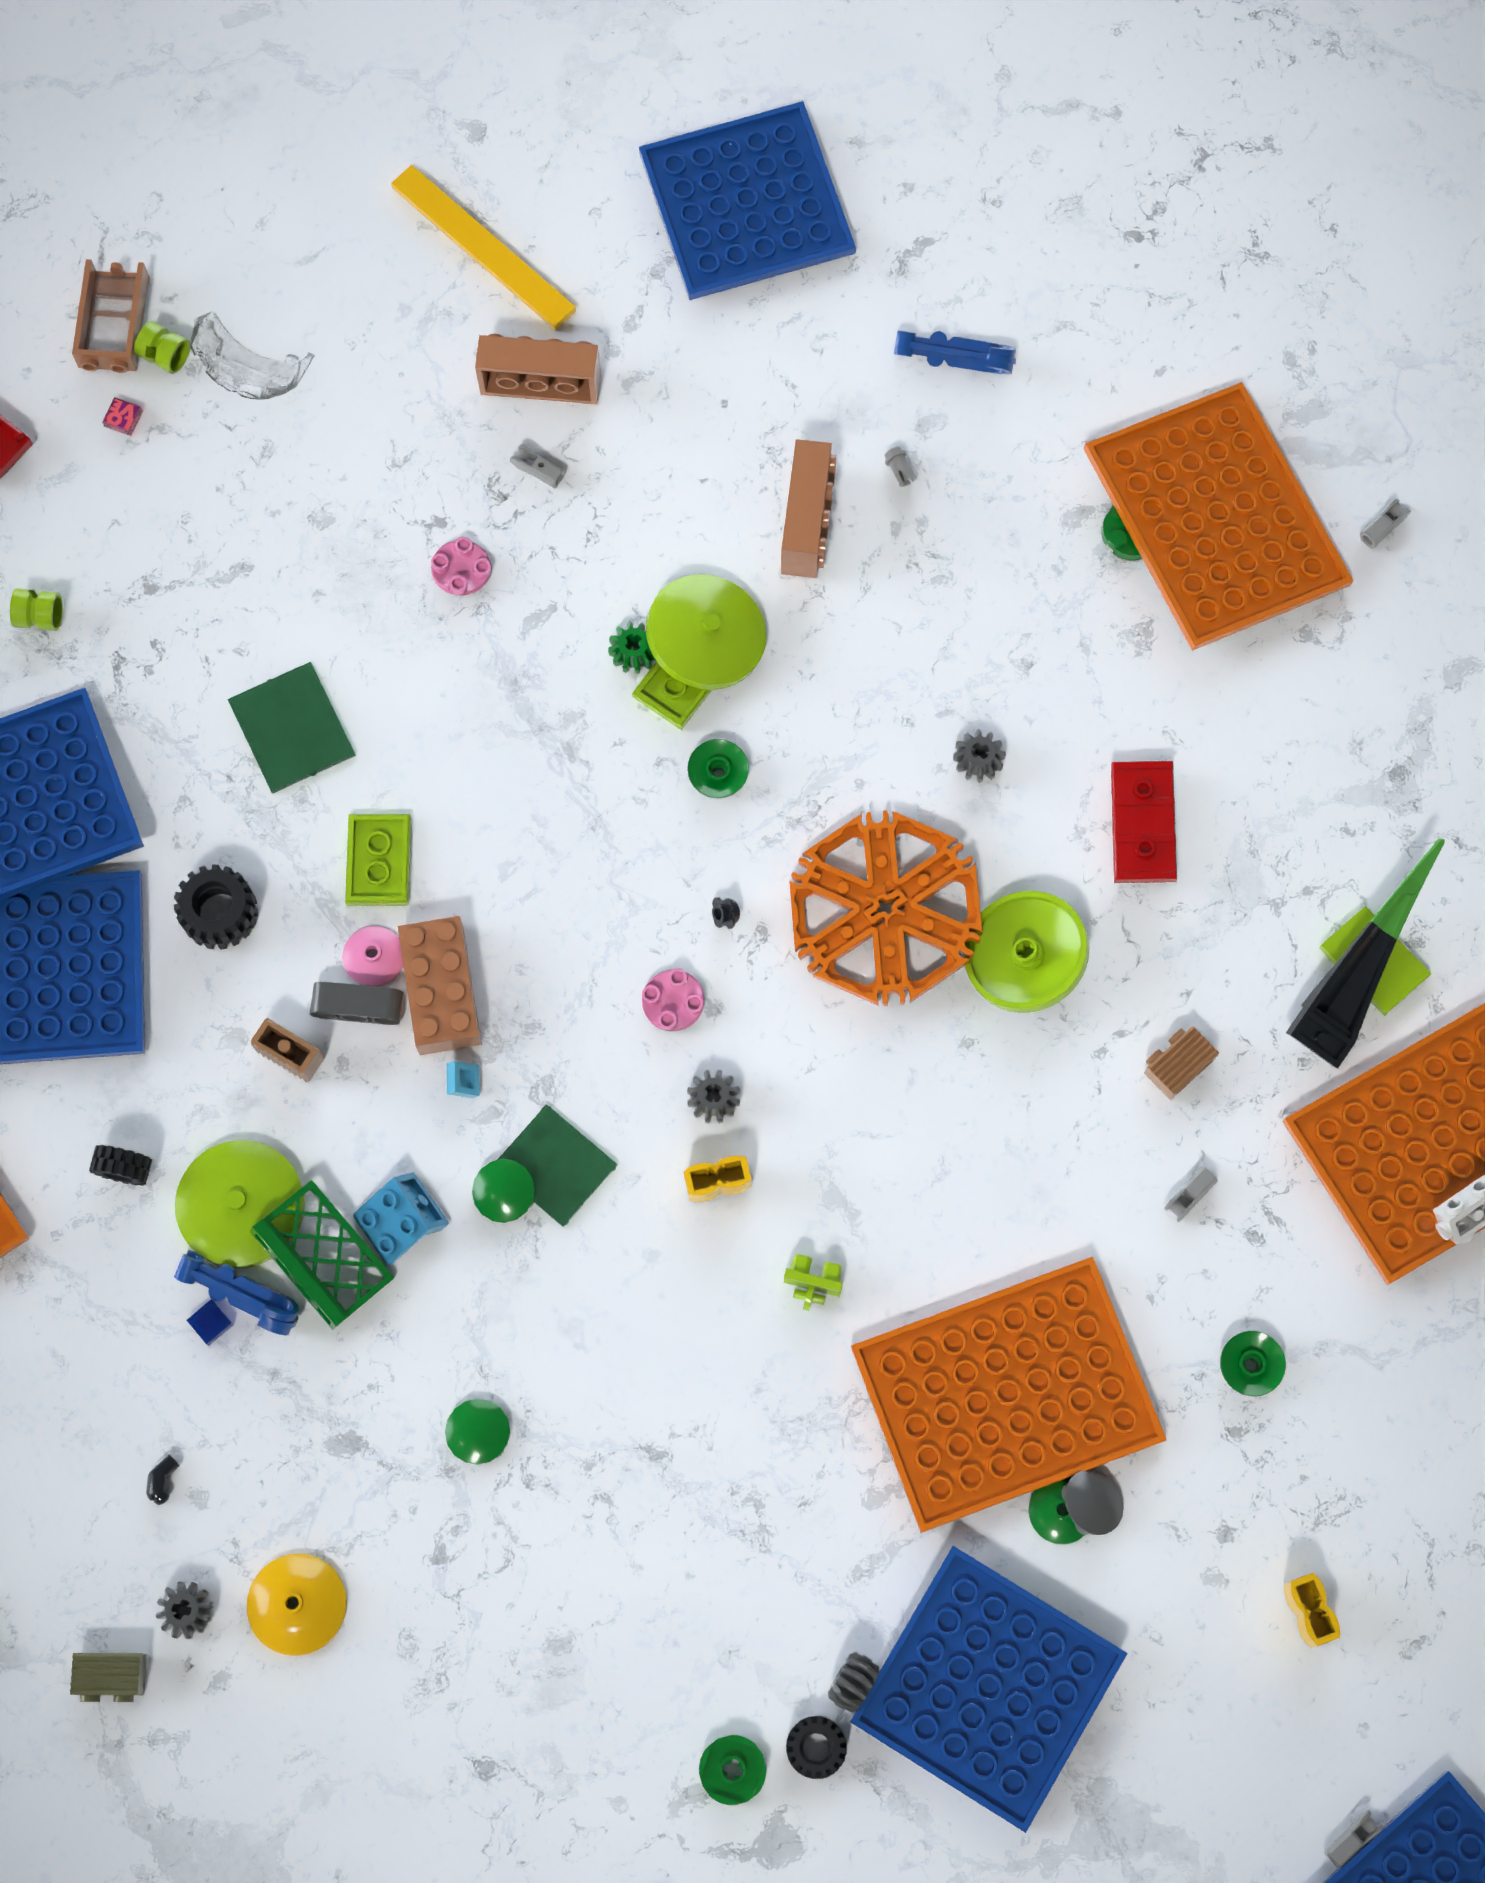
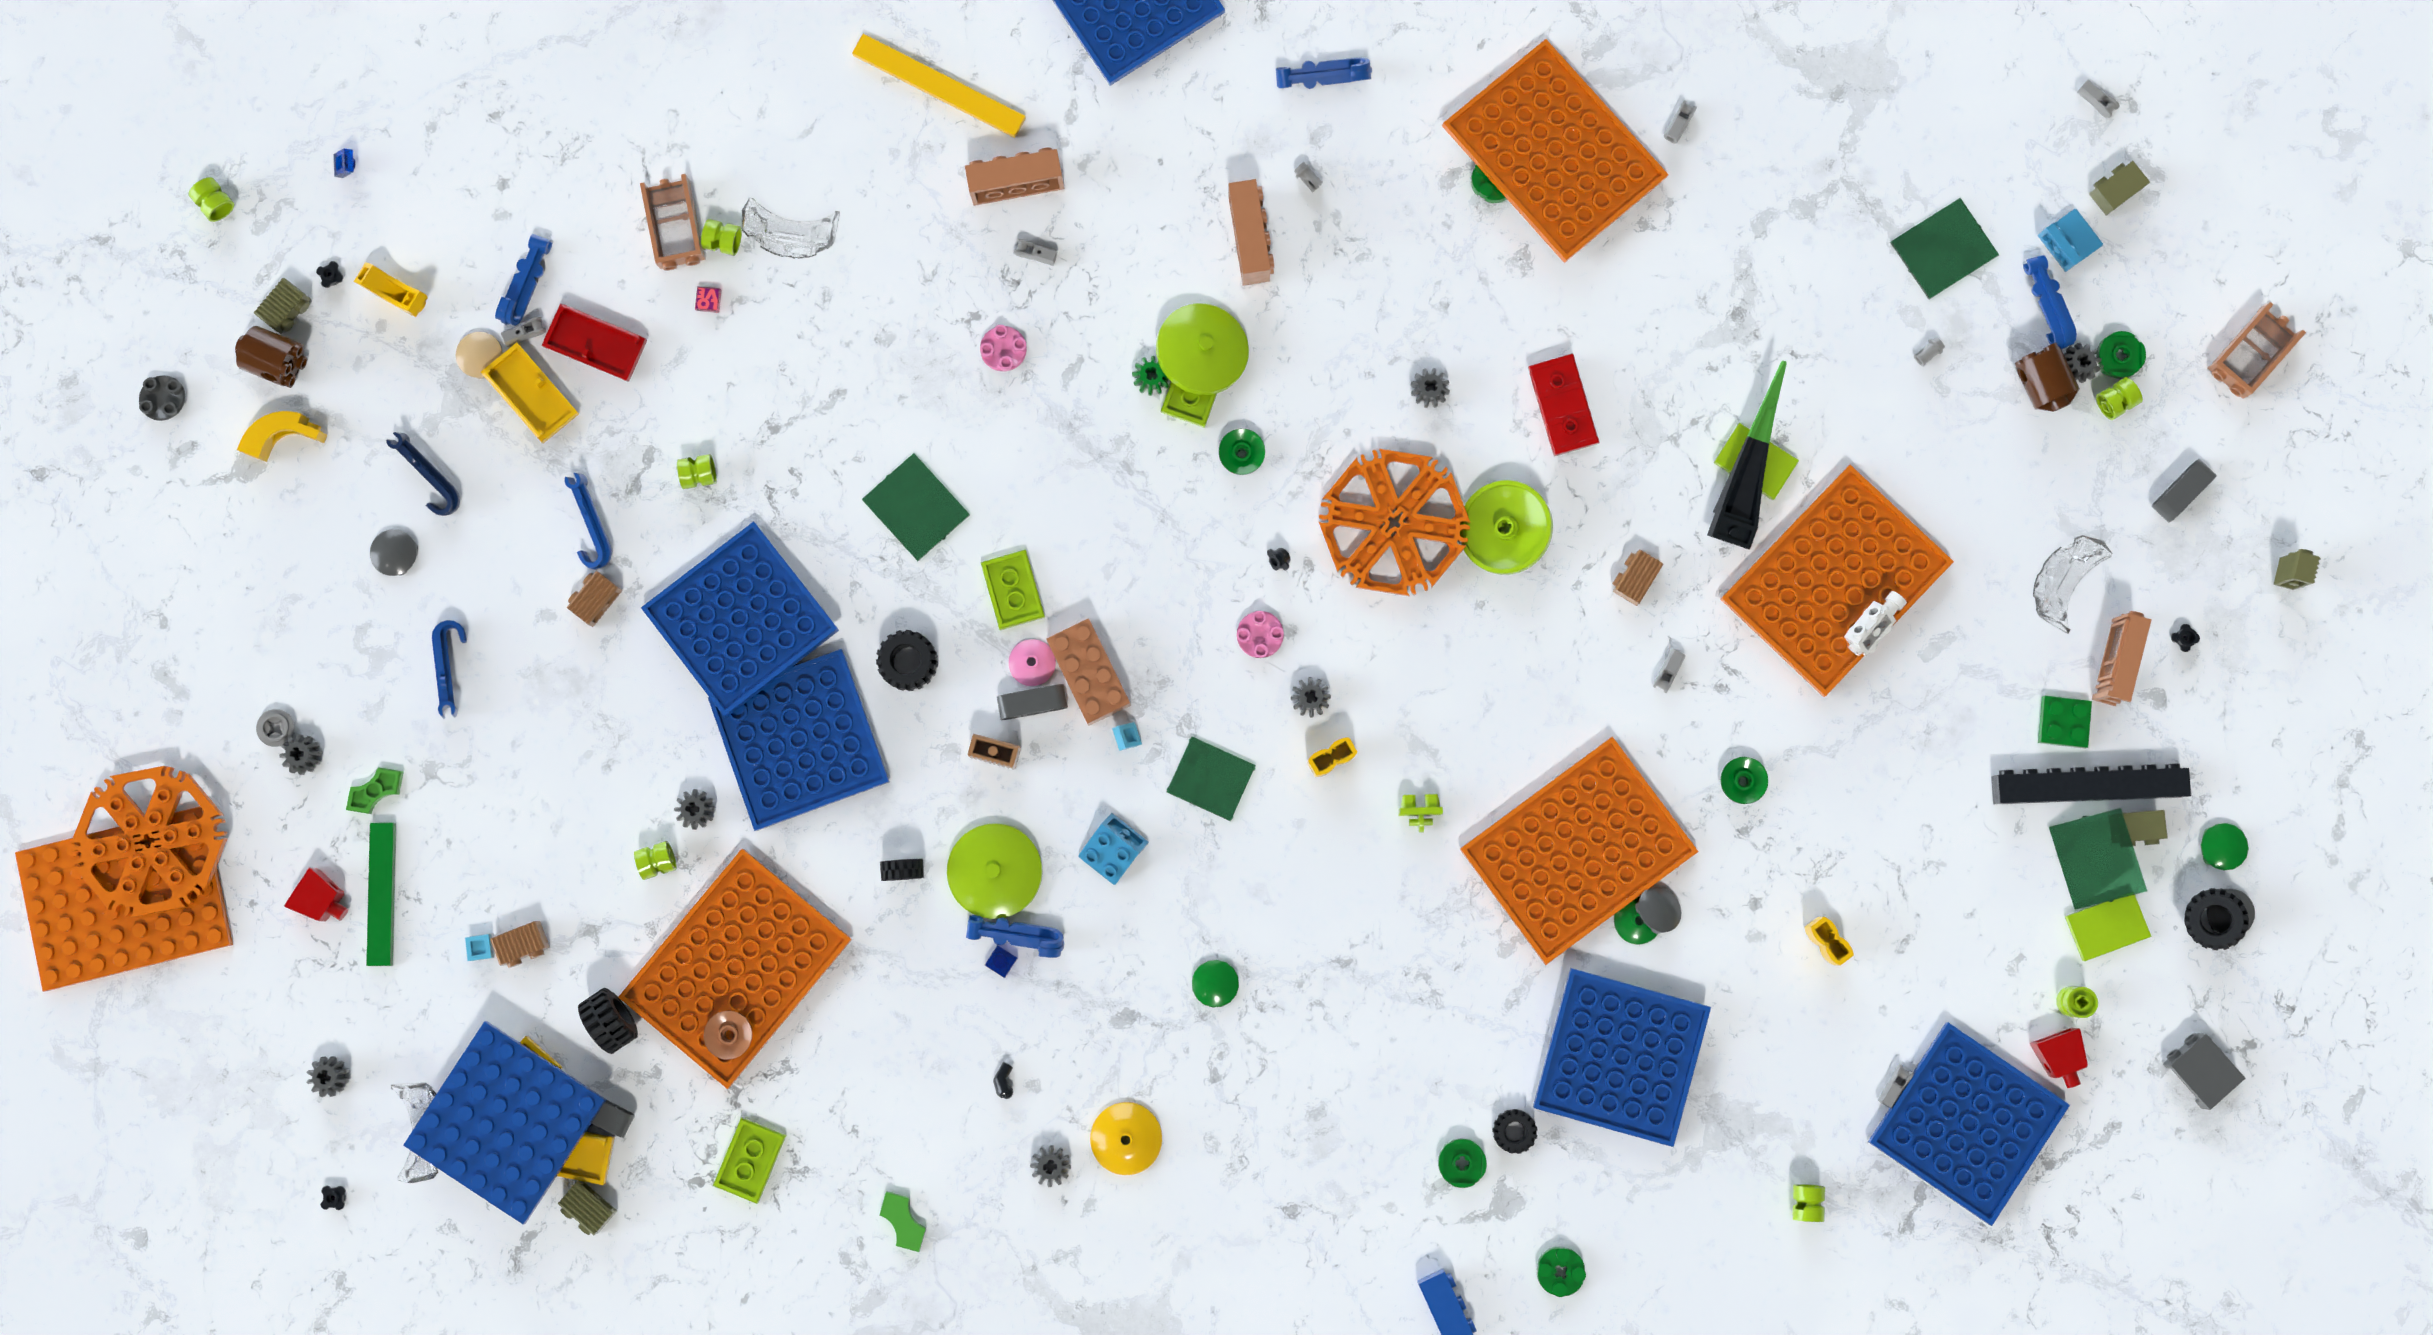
camera: 15 degrees left, 10 degrees up
olive brick [70,1653,146,1702] -> none
green fence [250,1180,394,1330] -> none
green dish [472,1159,535,1223] -> none
dark grey gear [828,1652,879,1713] -> none

